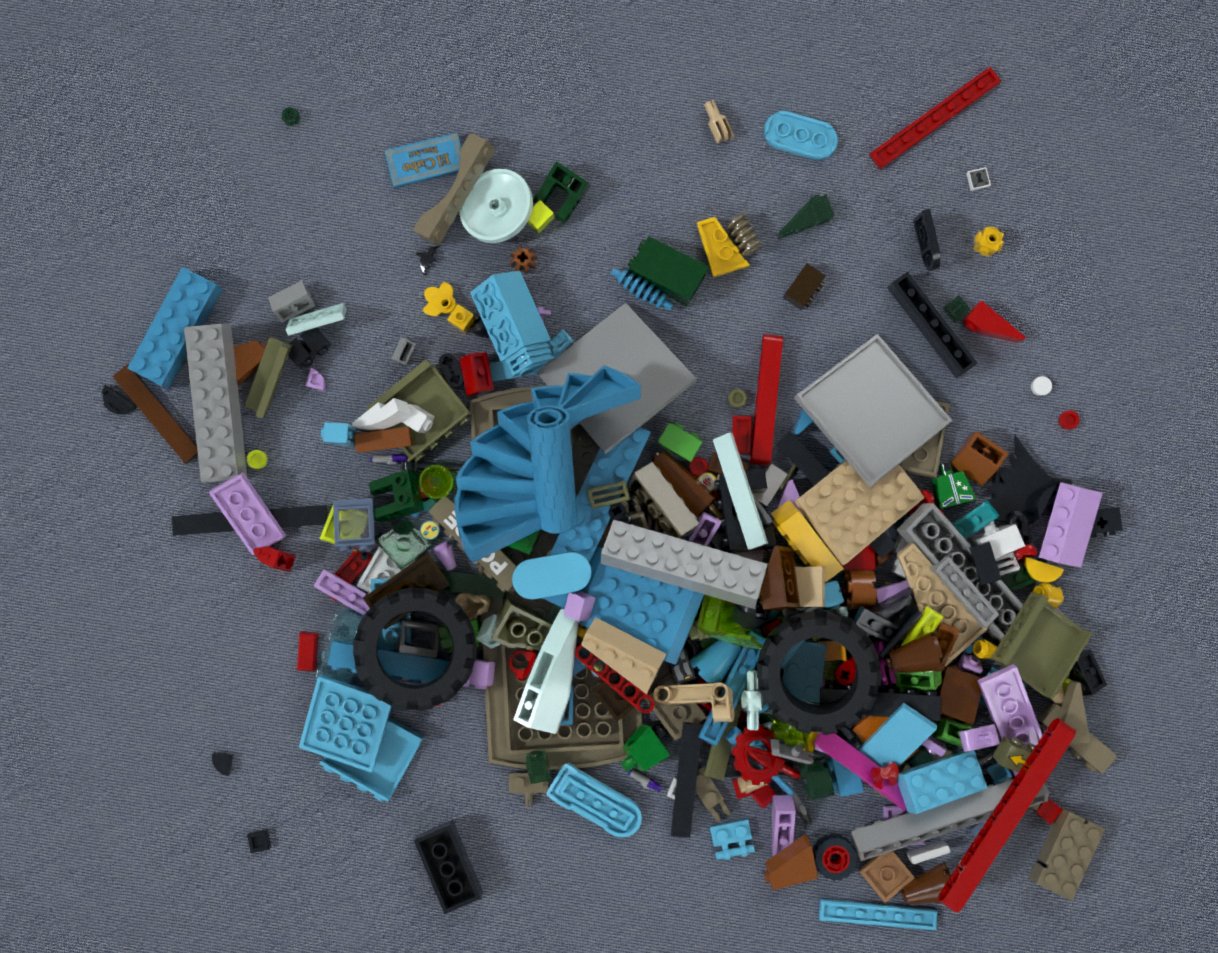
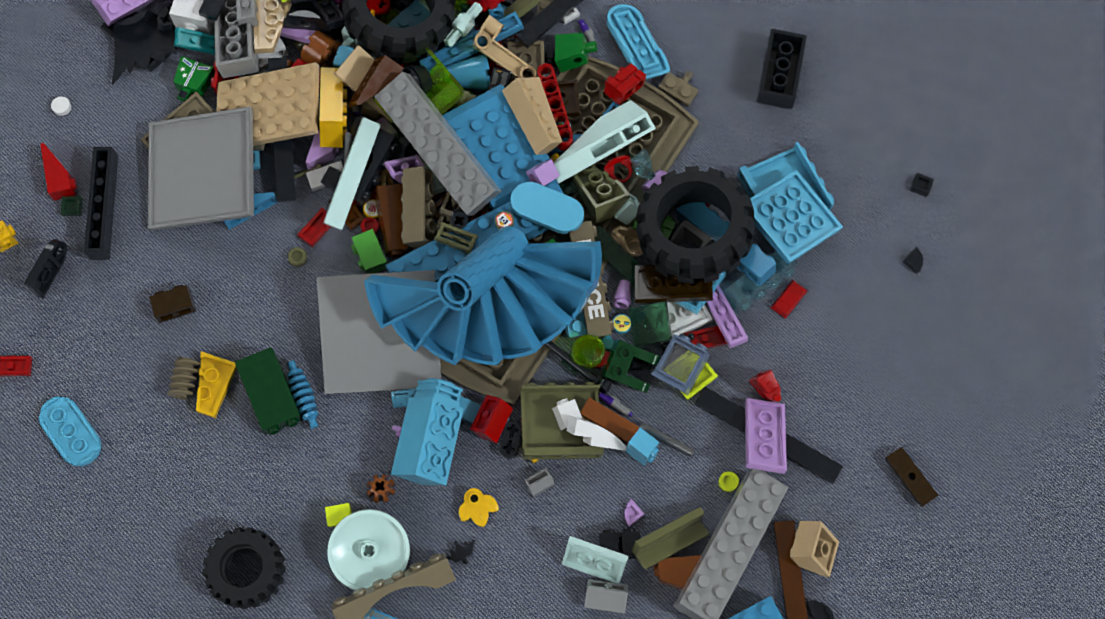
camera: 145 degrees left, 15 degrees down
yellow brick [447,304,476,334] -> none
black cone [471,316,490,338] -> none
clear green brick [525,750,551,784] -> none
dark green brick [533,161,590,224] -> none
tan arm [704,100,734,144] -> none
red beam [750,334,783,466] -> none
clear green slope [777,194,835,240] -> none
dark orange slope [950,431,1009,486] -> none
red tile [1058,410,1080,430] -> none
none -> black tyre [203,527,286,609]
none -> tile [495,211,514,229]
none -> red brick [604,63,646,105]
none -> clear light blue bracket [631,149,656,181]
none -> flat silver bar [639,422,695,456]
none -> tan slope [790,521,839,577]
none -> dark brown tile [885,447,939,507]

